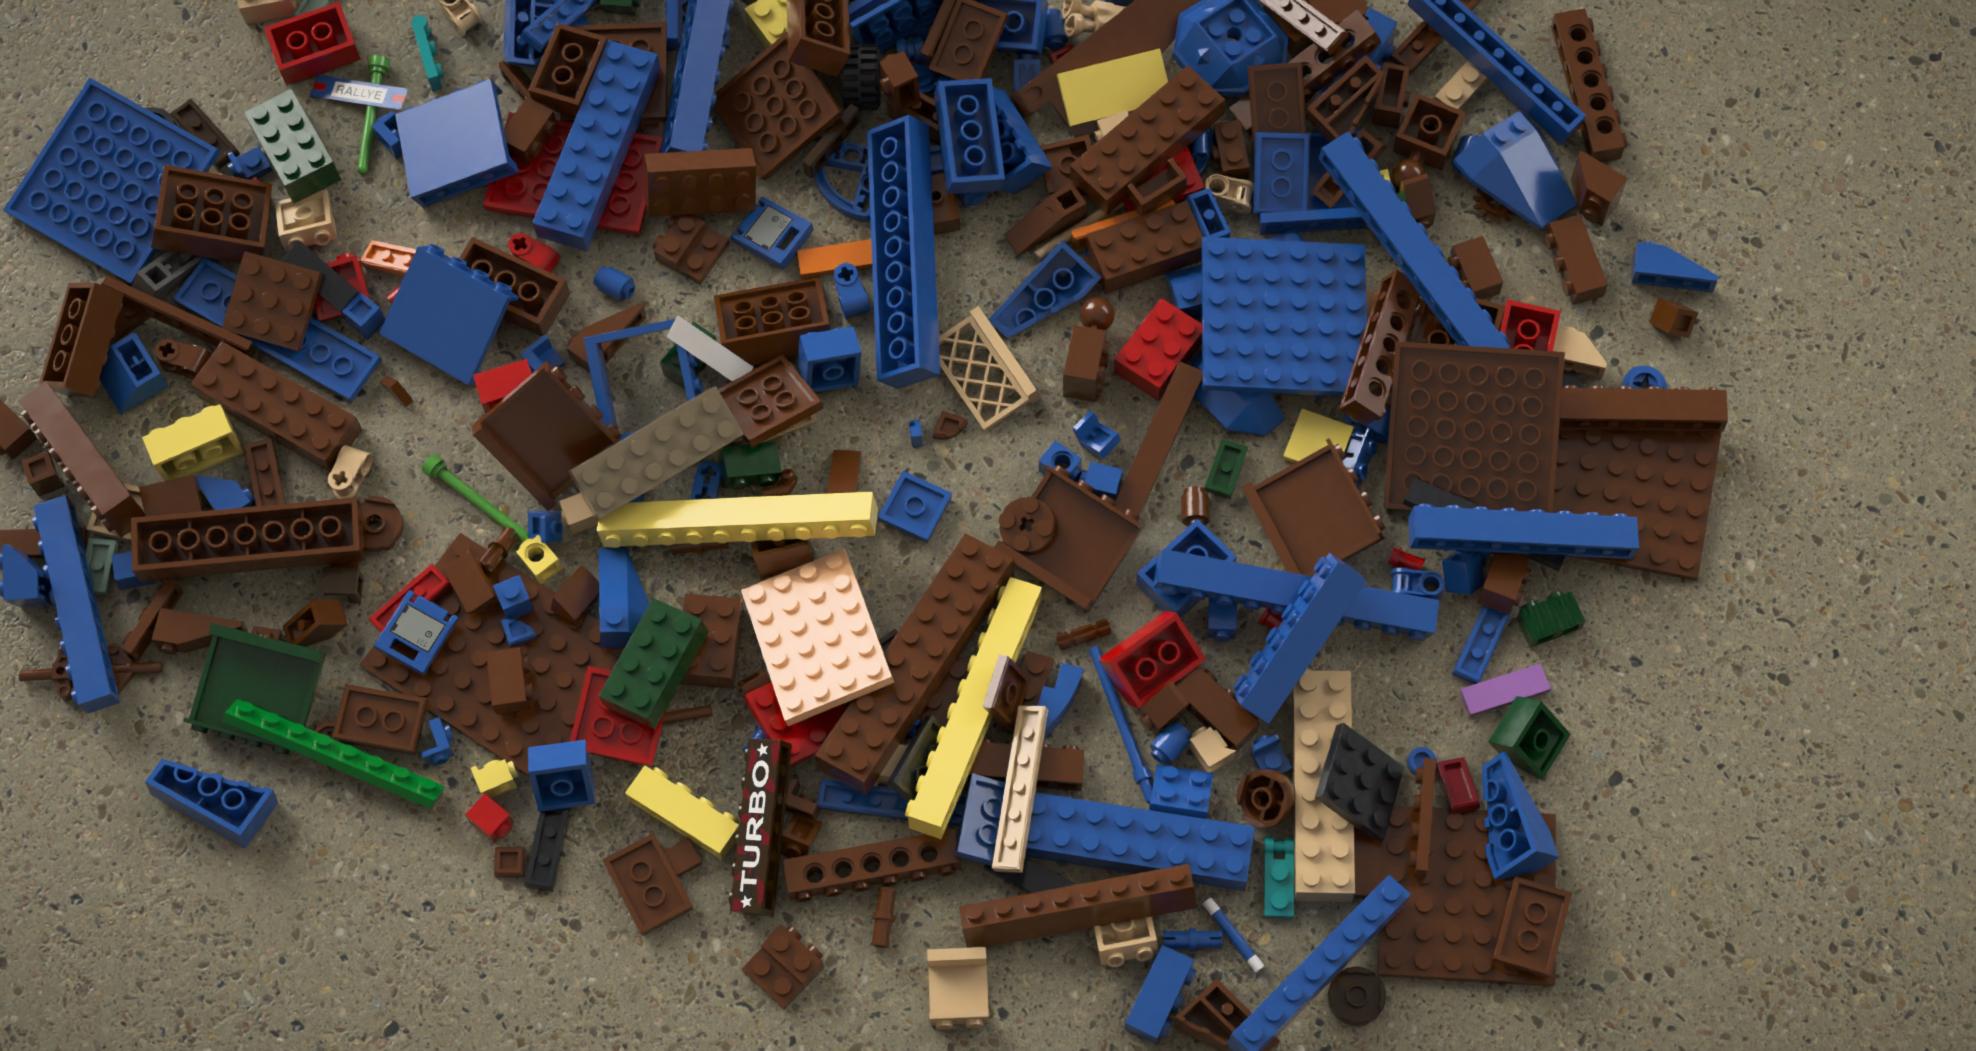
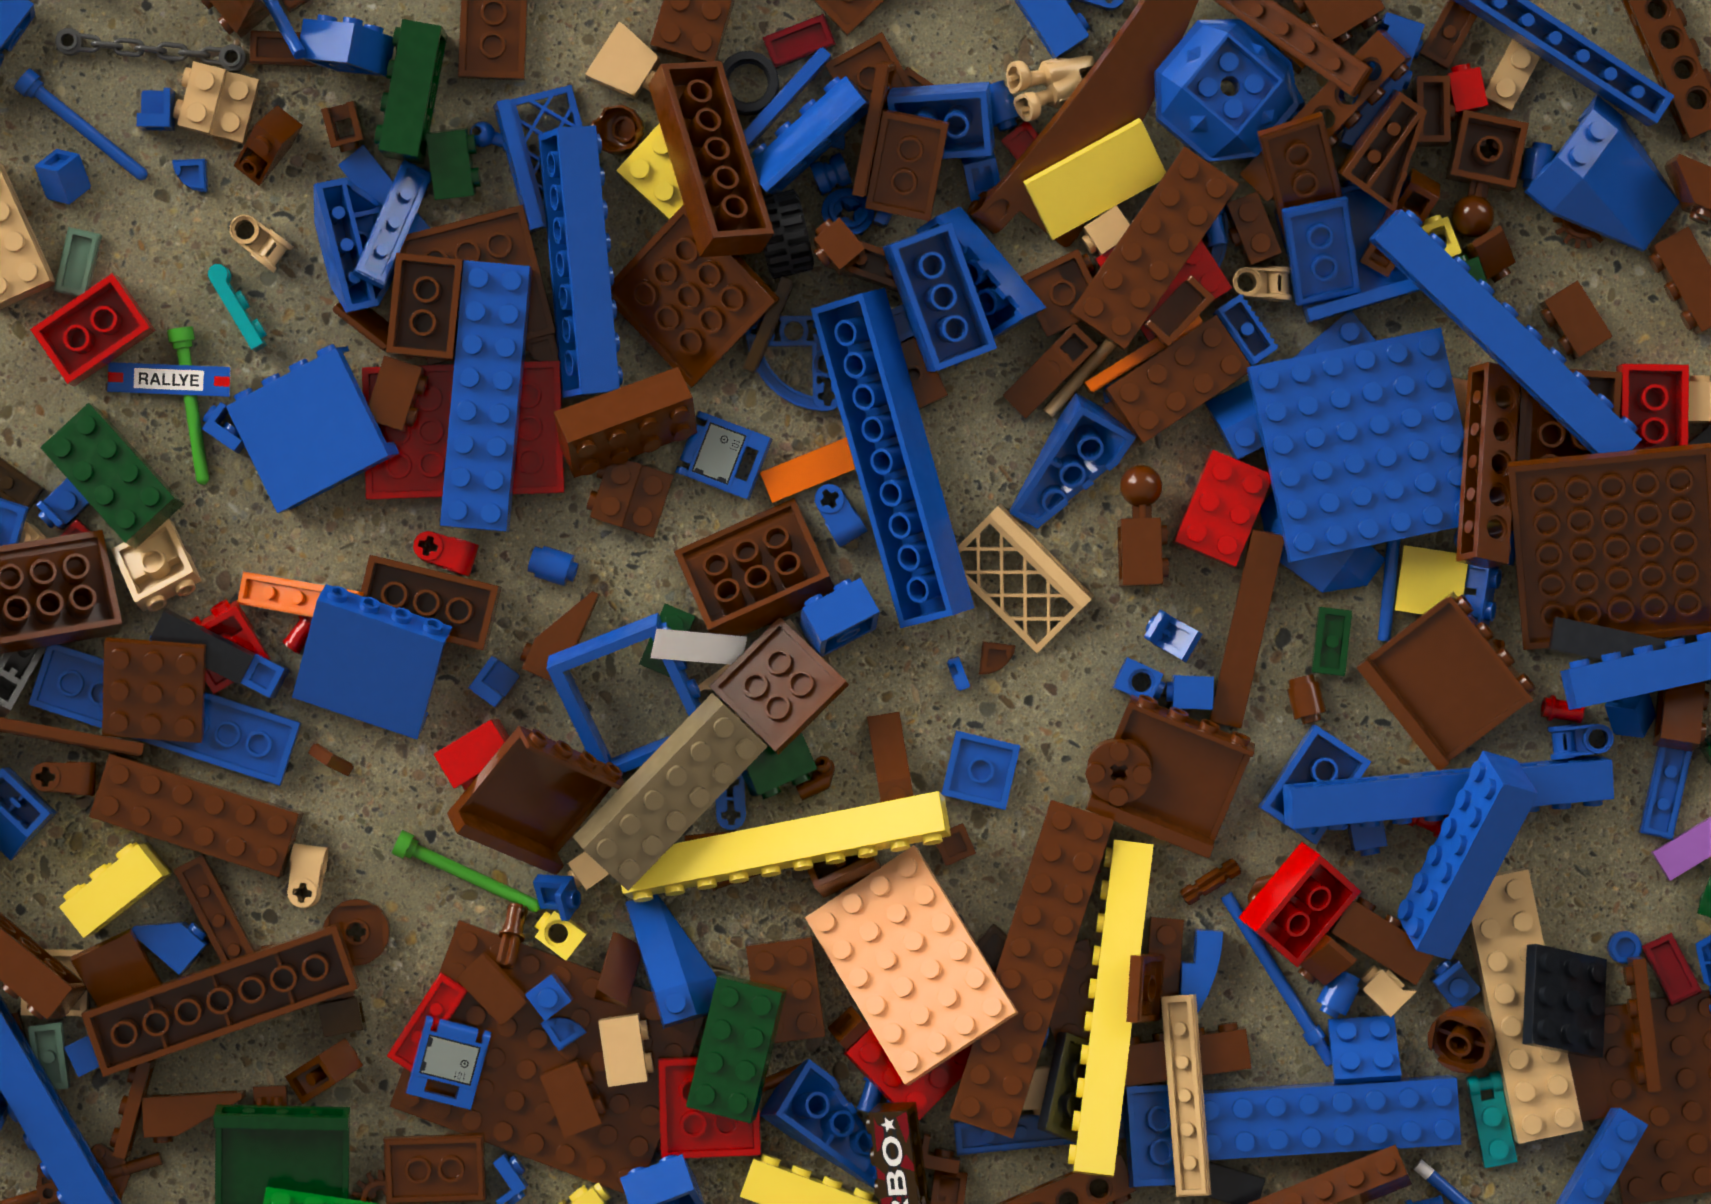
camera: 15 degrees left, 20 degrees up
none -> tan brick [598,1013,654,1087]
none -> blue wedge [760,1059,877,1188]
none -> reddish brown plate [936,823,976,866]
none -> blue bar [1378,540,1400,641]
none -> red brick [1446,63,1488,116]

